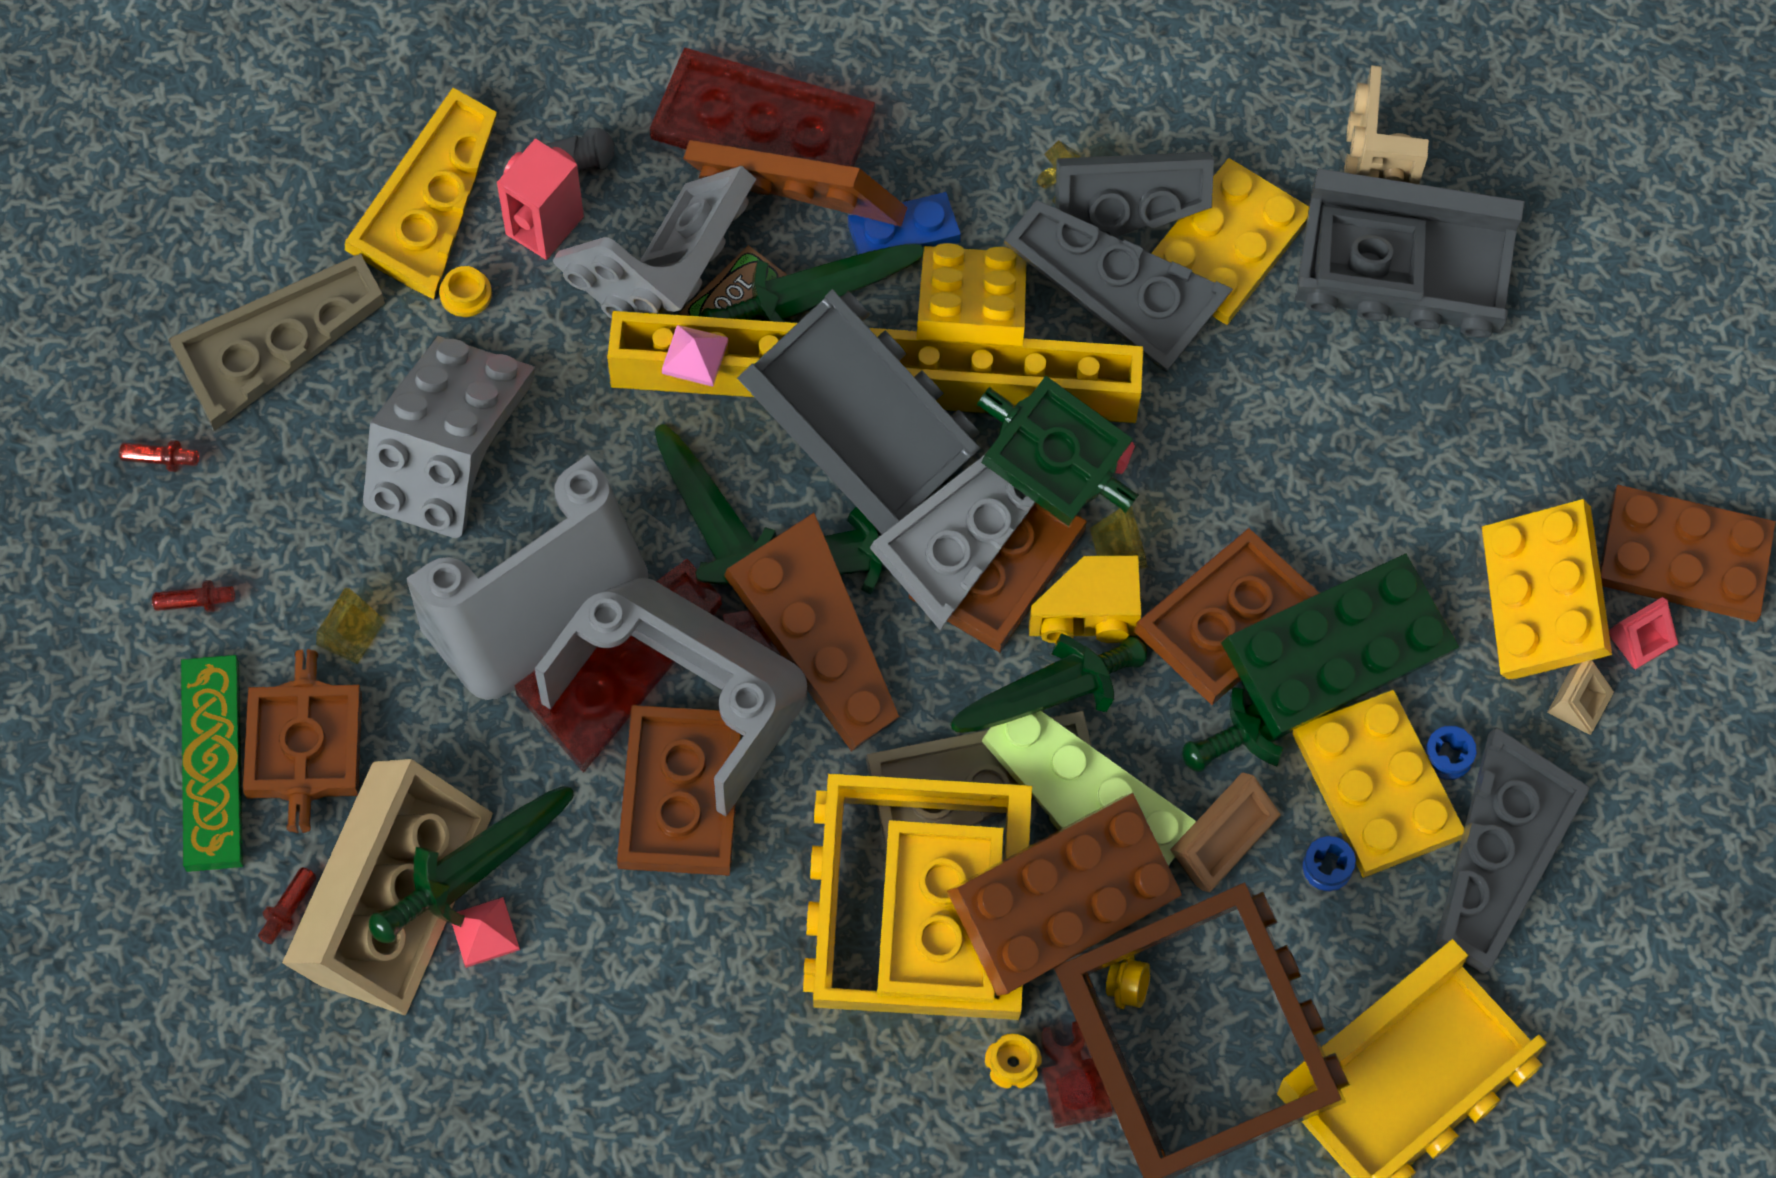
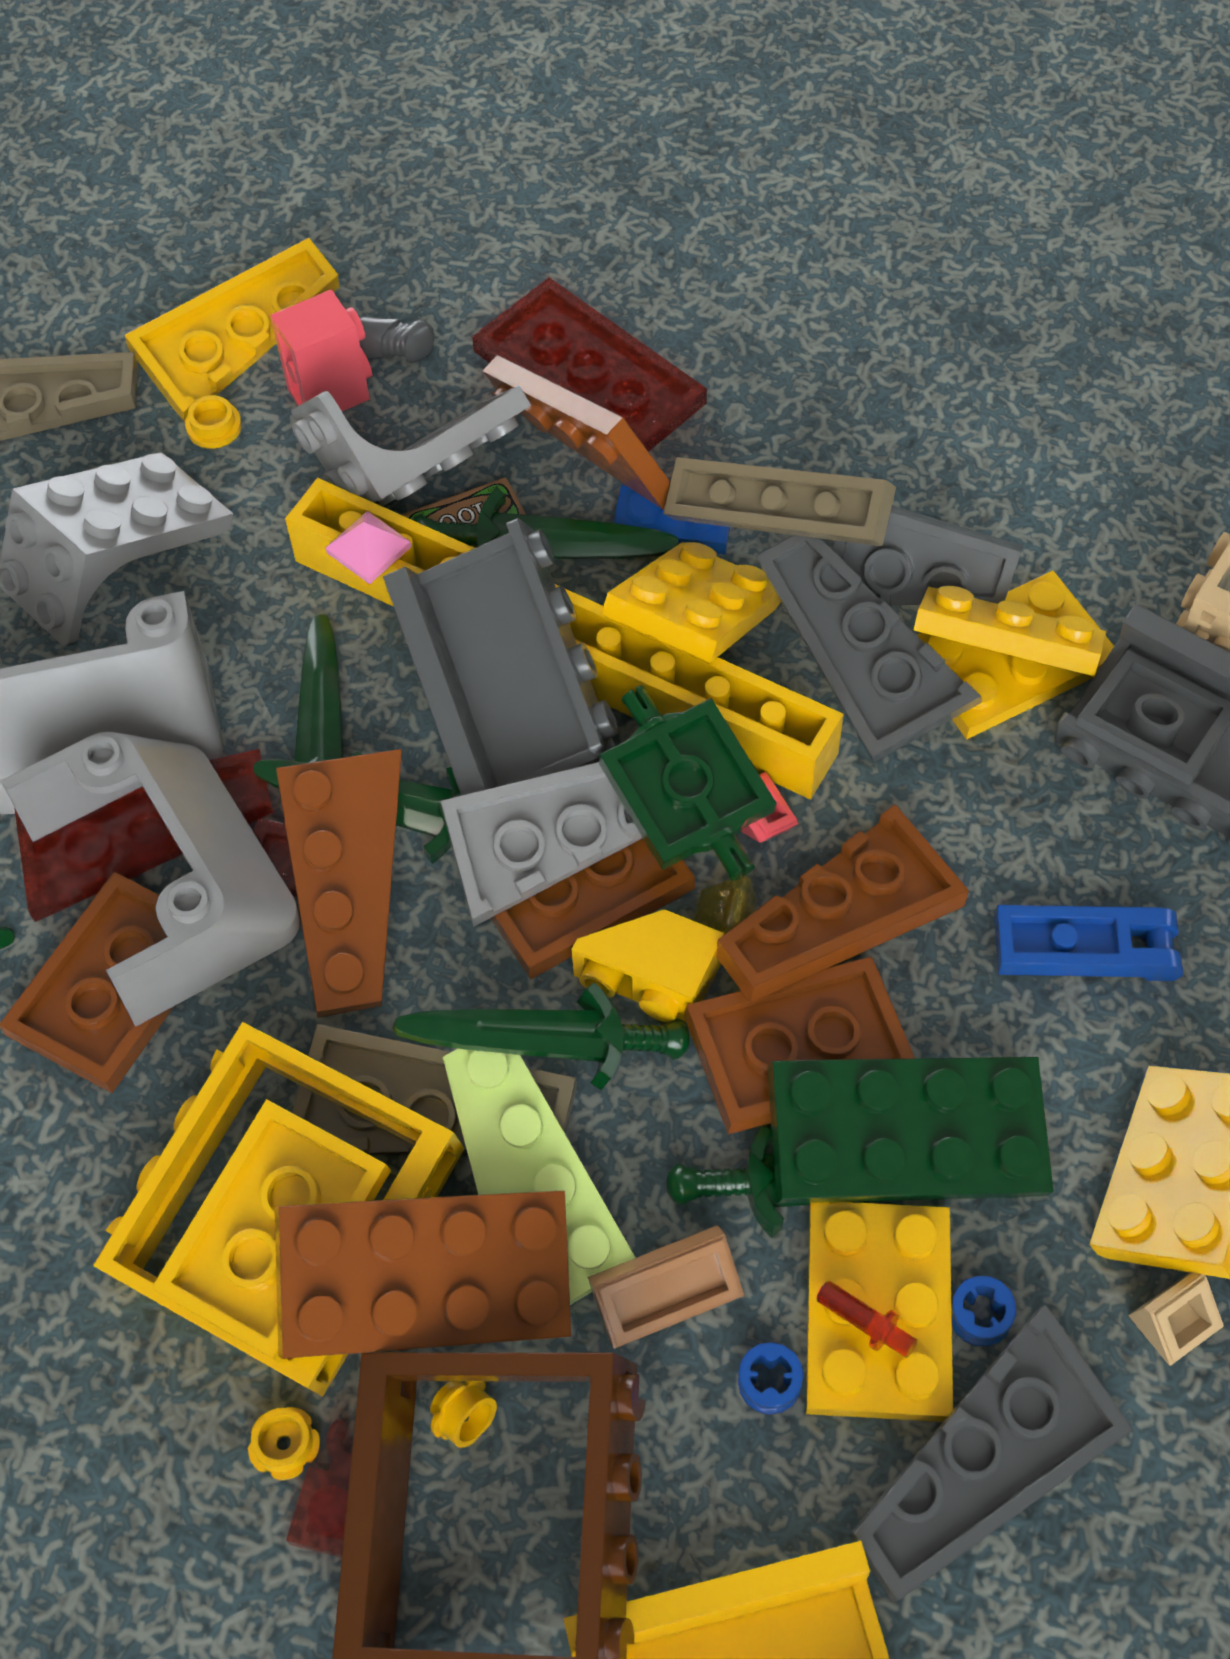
camera: 30 degrees right, 5 degrees down
none -> dark tan plate [663,457,896,546]
none -> dark orange wing [716,804,969,1003]
none -> clear red piece [816,1280,918,1358]
none -> yellow plate [914,586,1106,676]
none -> blue plate [994,905,1183,981]

